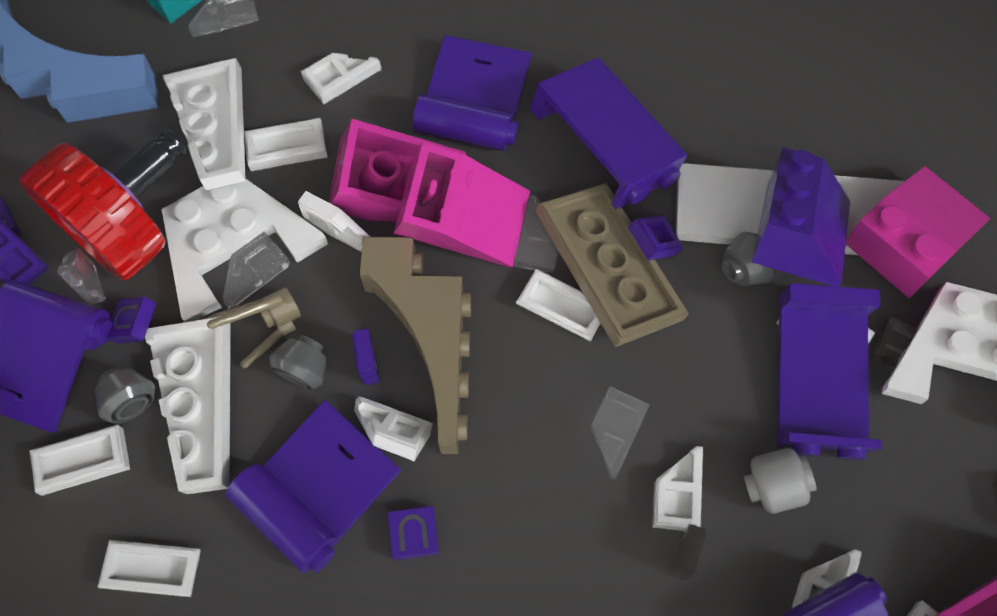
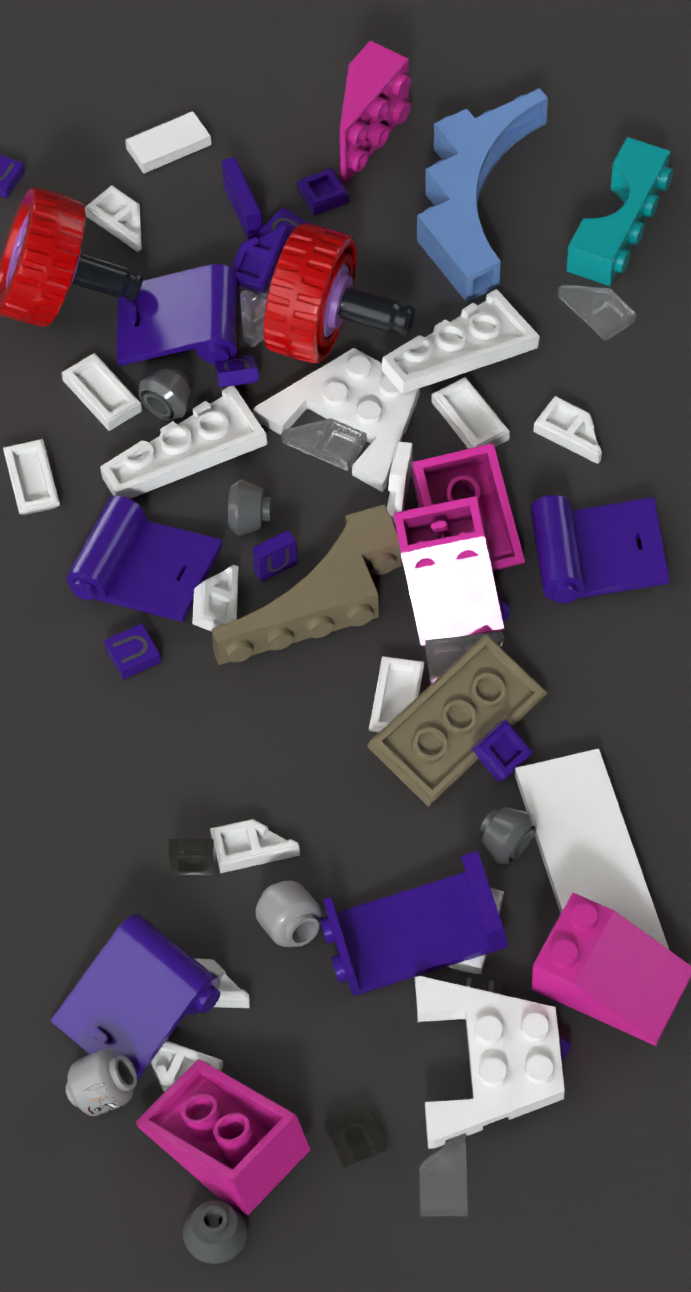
camera: 70 degrees right, 10 degrees down
dark tan plant [200,287,301,368] -> none
dark purple panel [530,57,687,210] -> none
clear tile [591,386,650,480] -> none
dark purple slope [752,147,850,288] -> none

